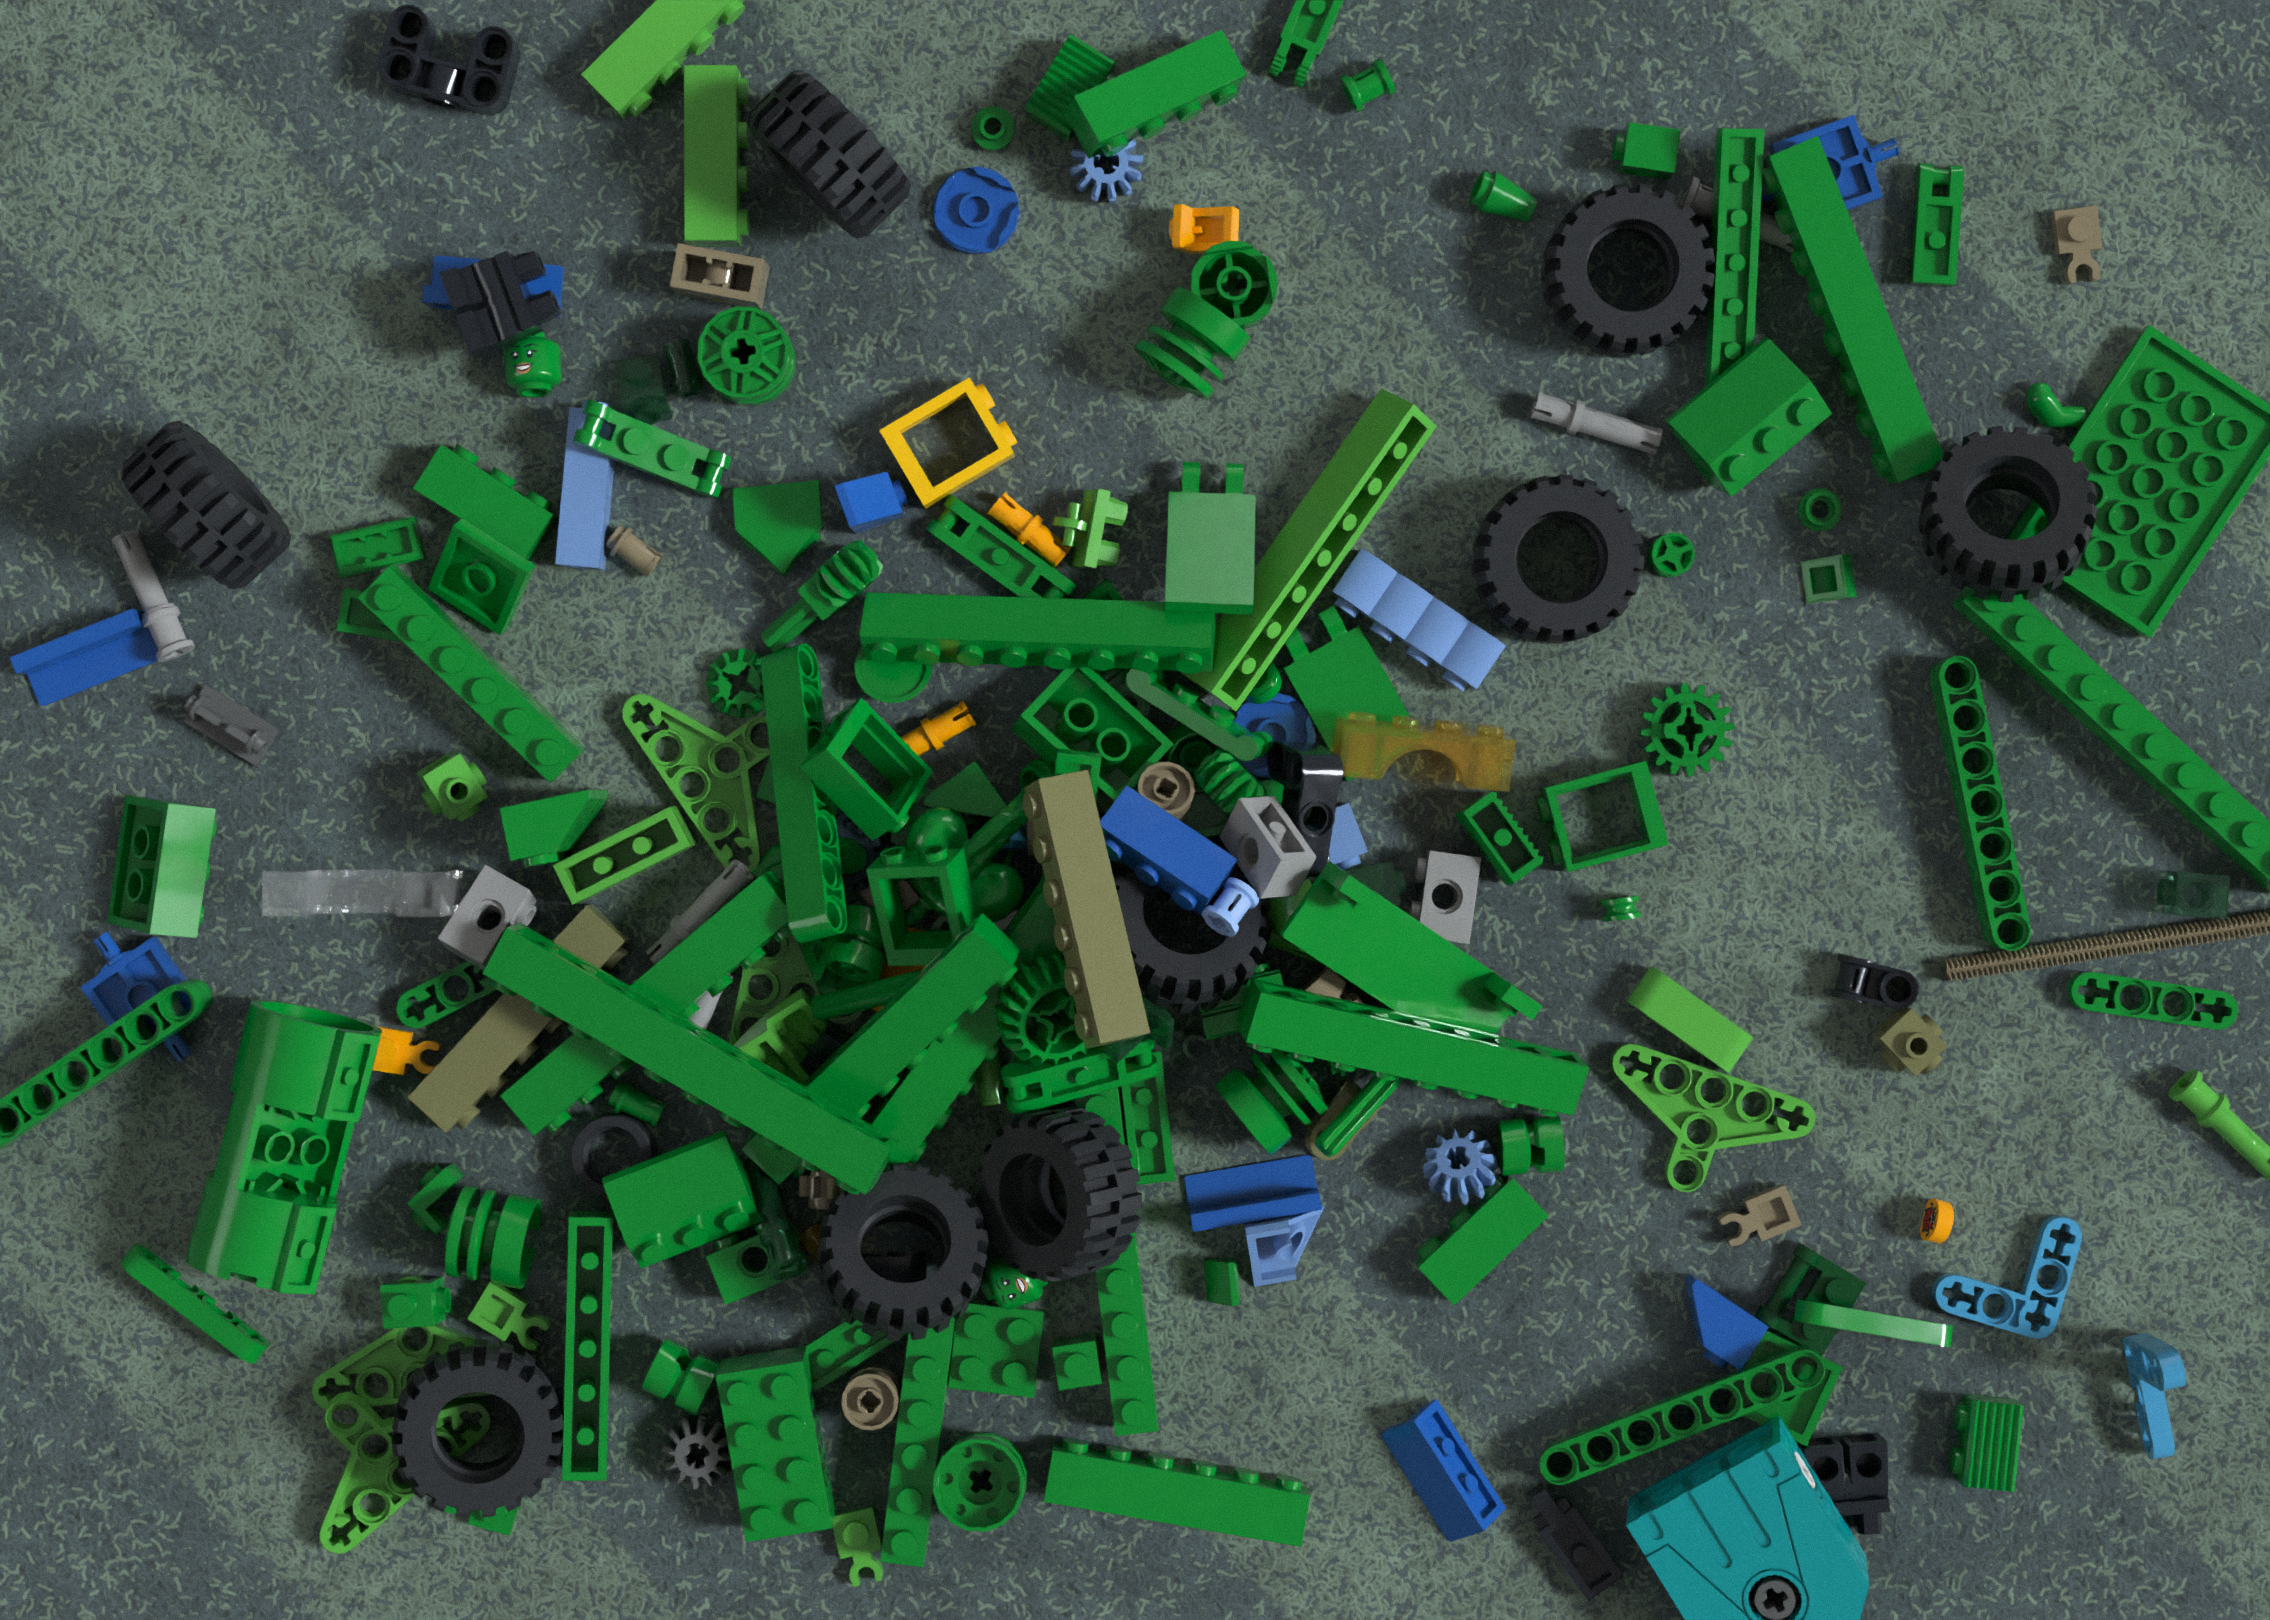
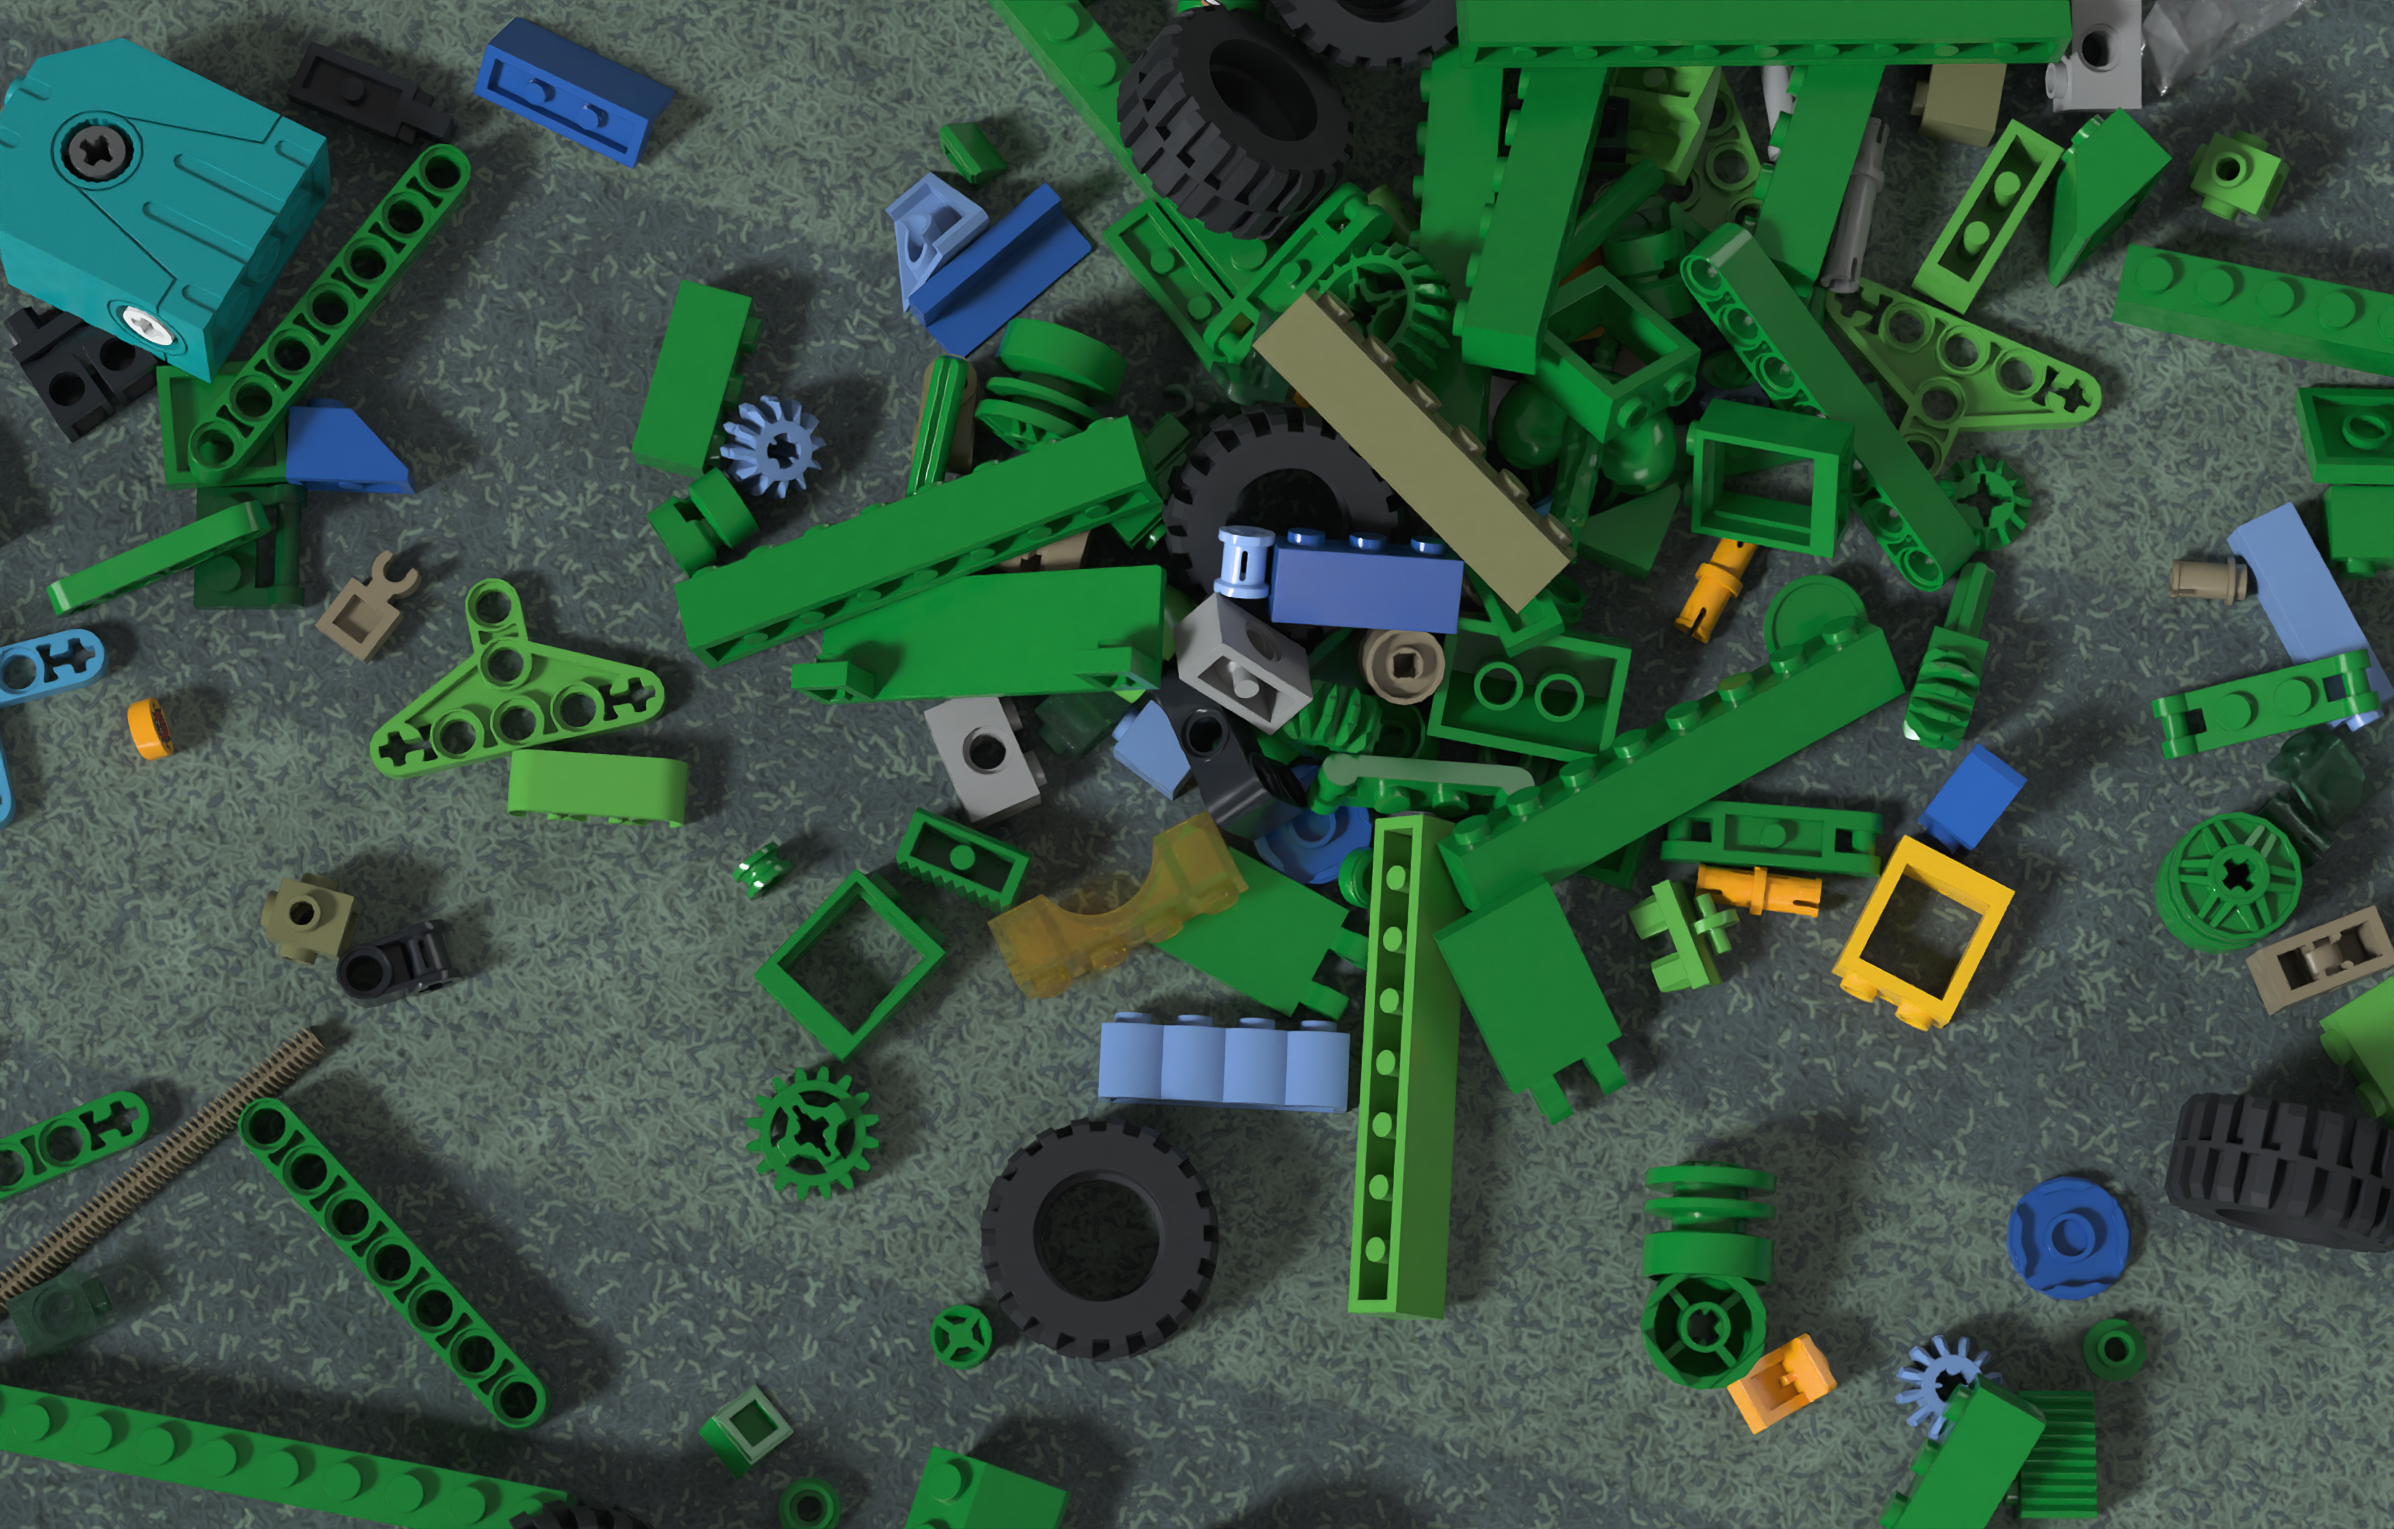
camera: 145 degrees right, 10 degrees down
green slope [732,480,823,577] -> none
light grey pin [1530,391,1663,456] -> none

